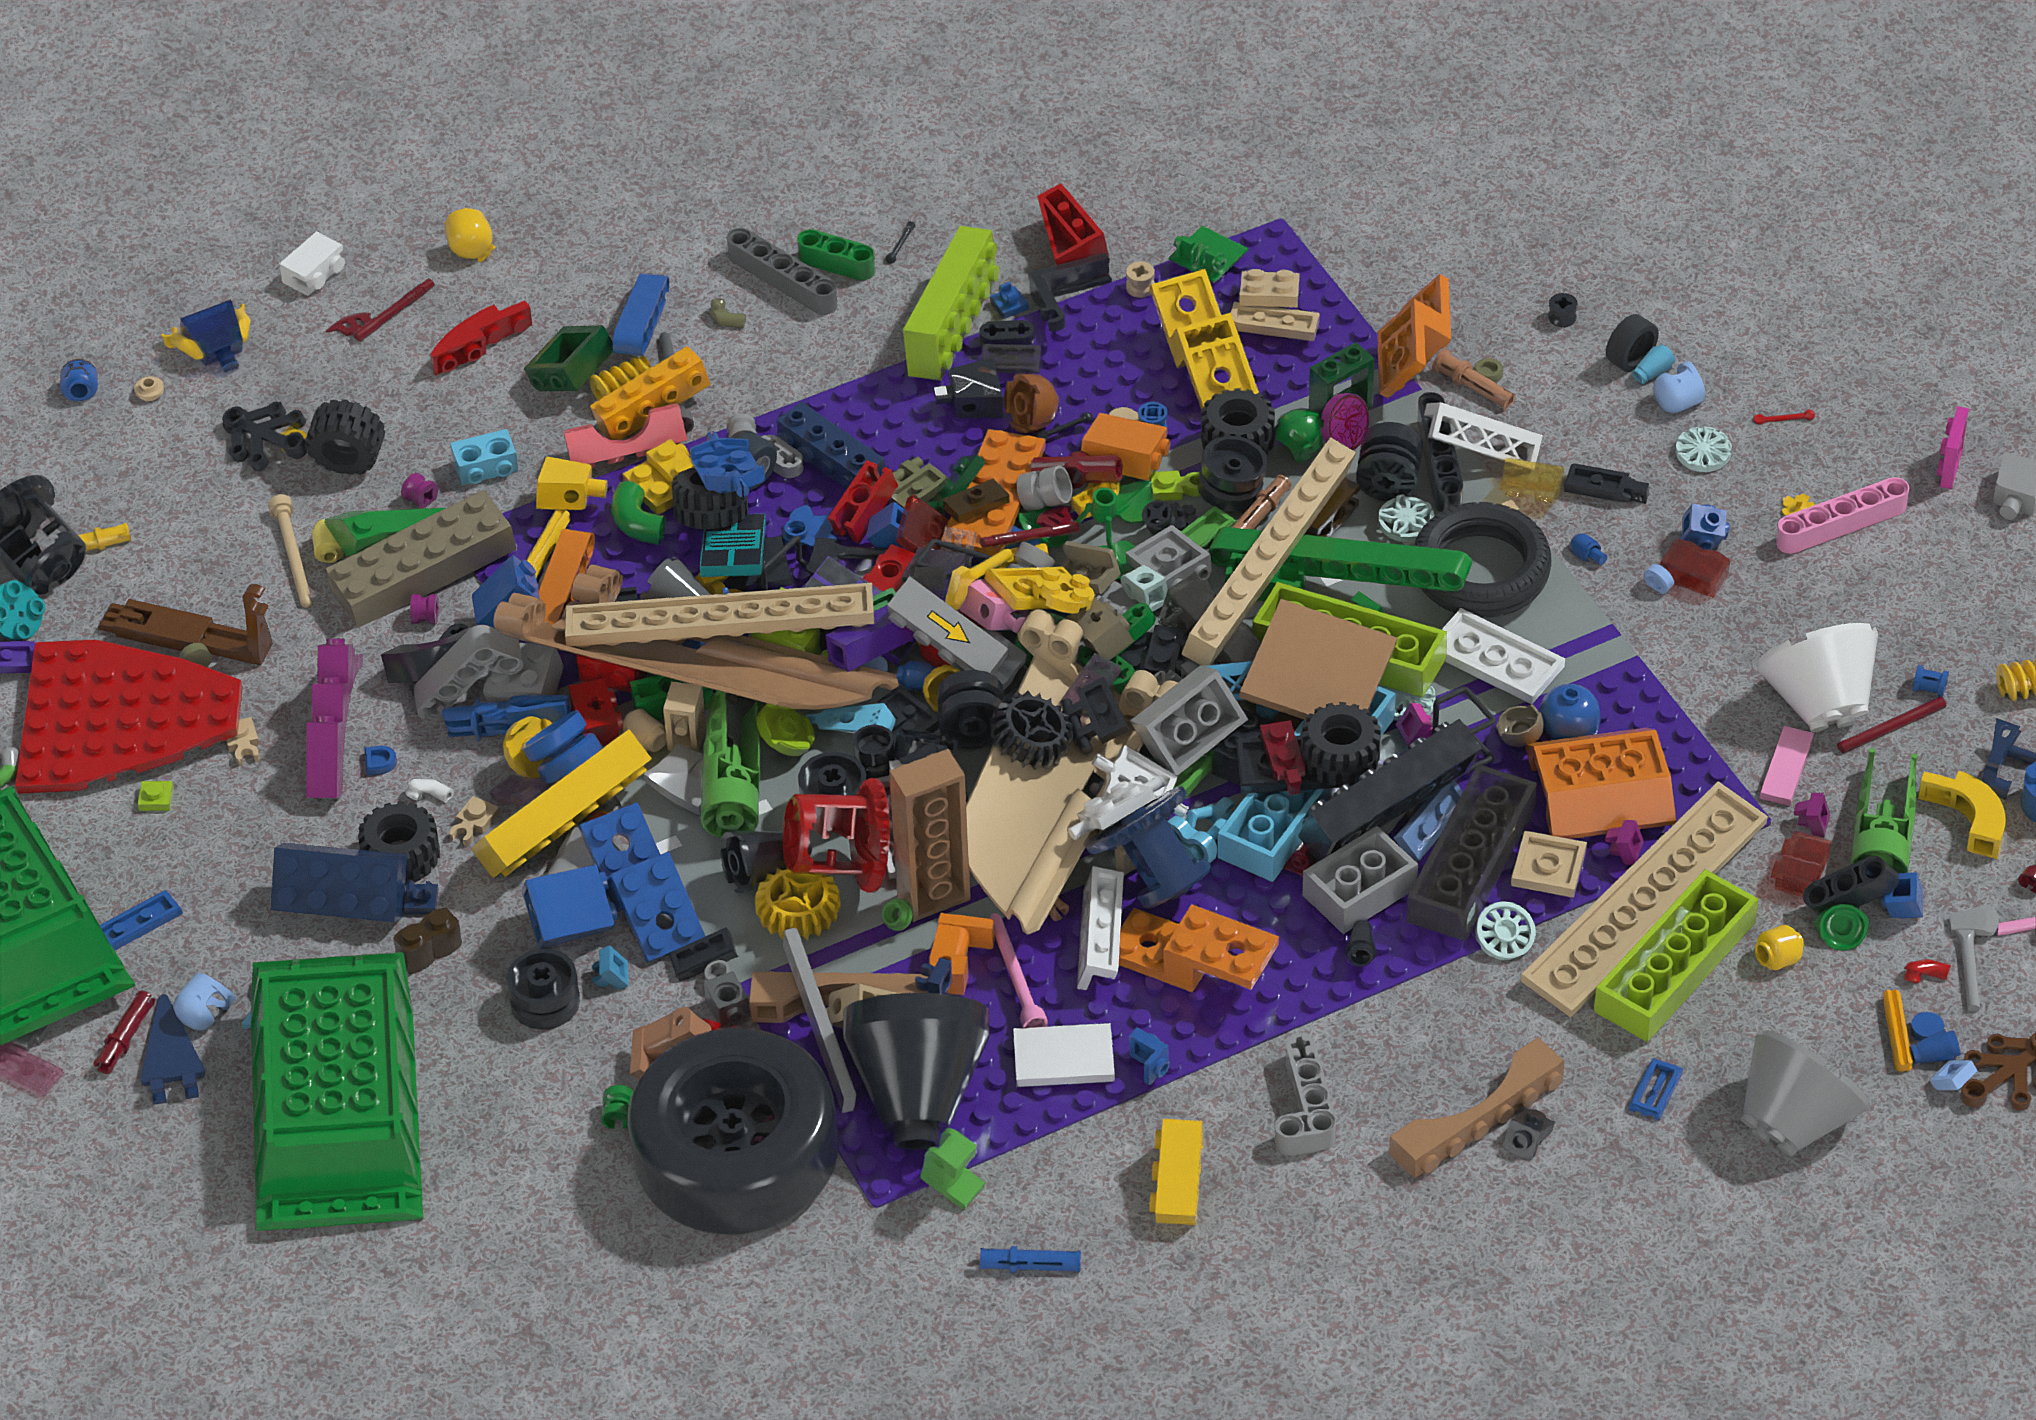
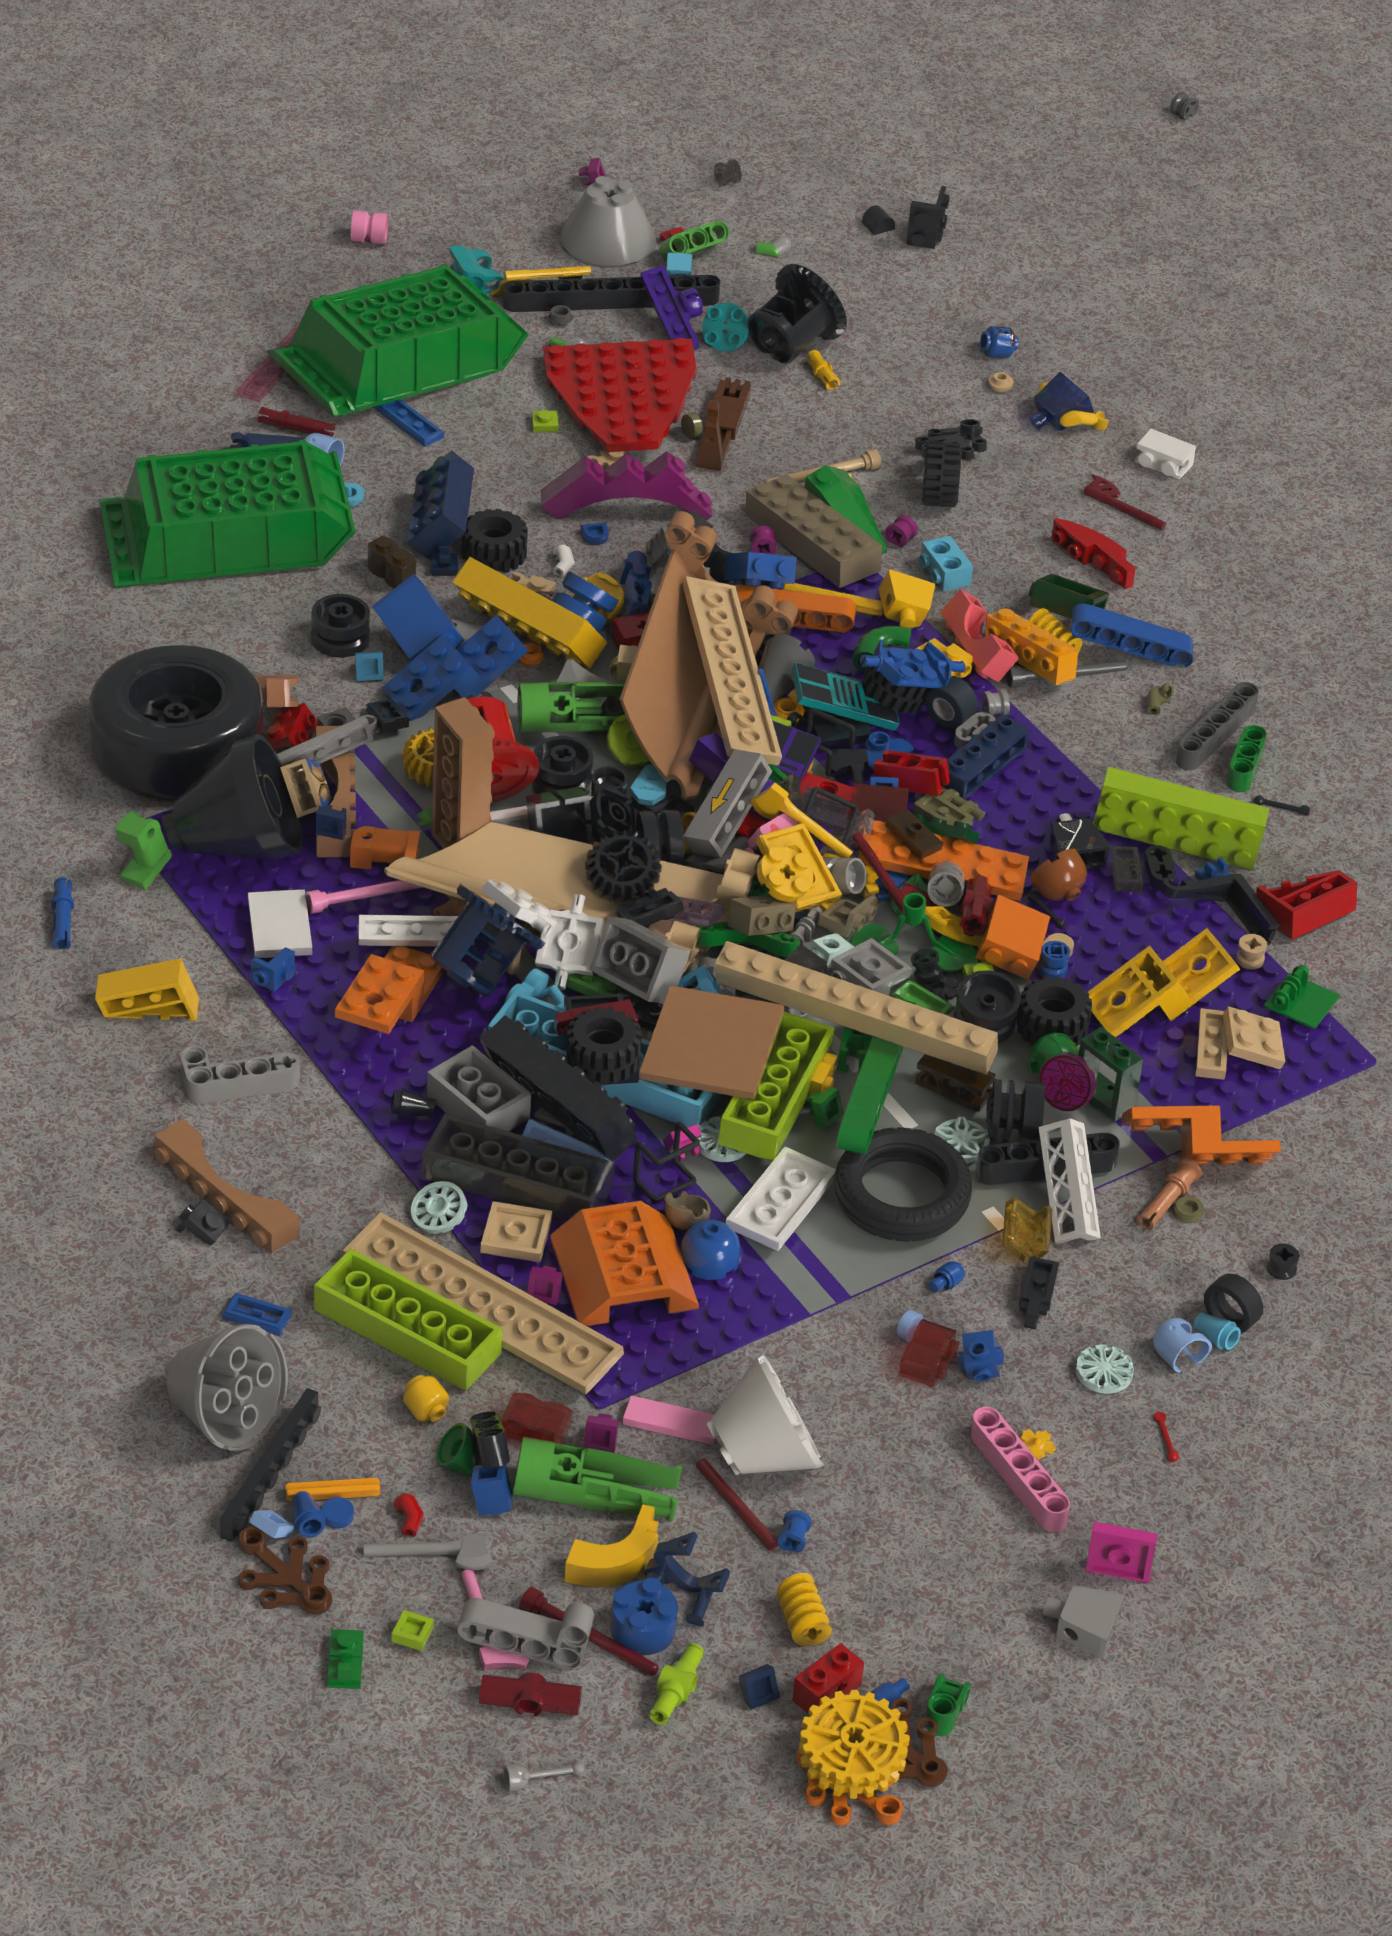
camera: 80 degrees right, 5 degrees down
yellow helmet [444,208,496,262] -> none
none -> black plate [220,1388,321,1542]

